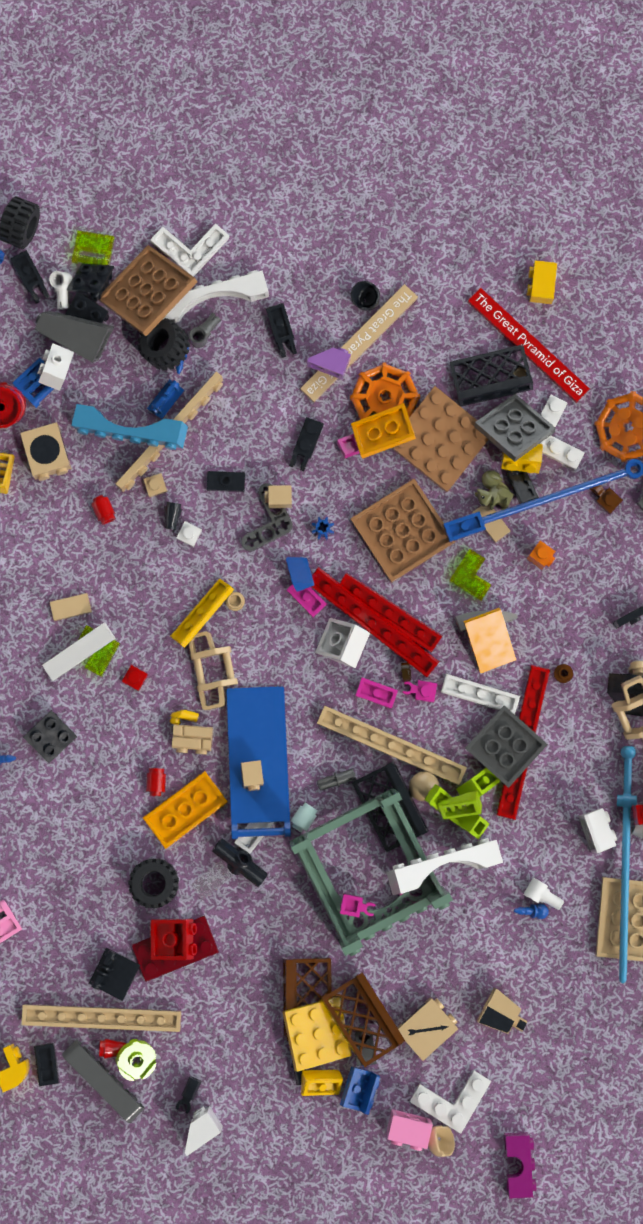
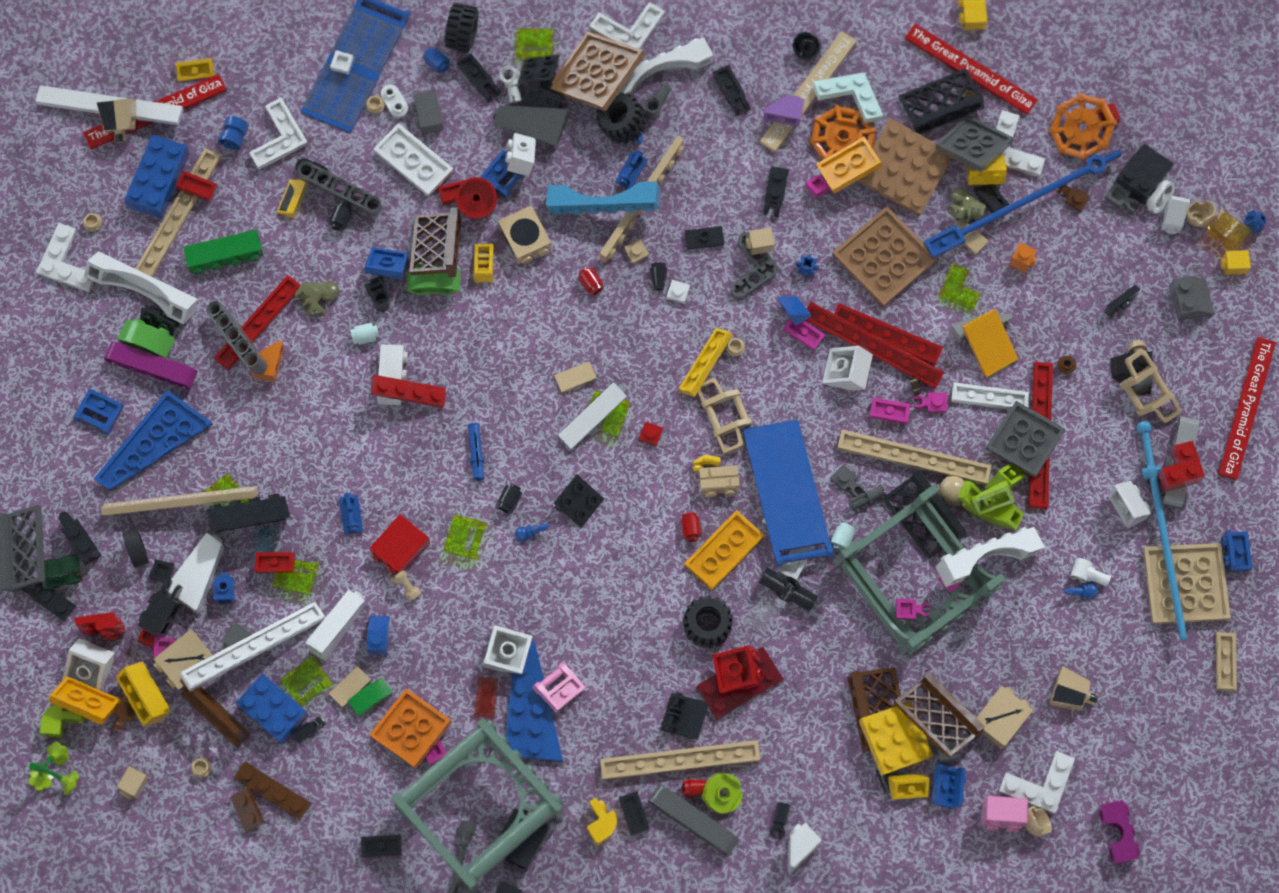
camera: 10 degrees left, 10 degrees down
tan brick [241,760,264,791] -> none
none -> light aqua plate [812,73,883,123]
none -> dark grey plate [830,464,864,497]

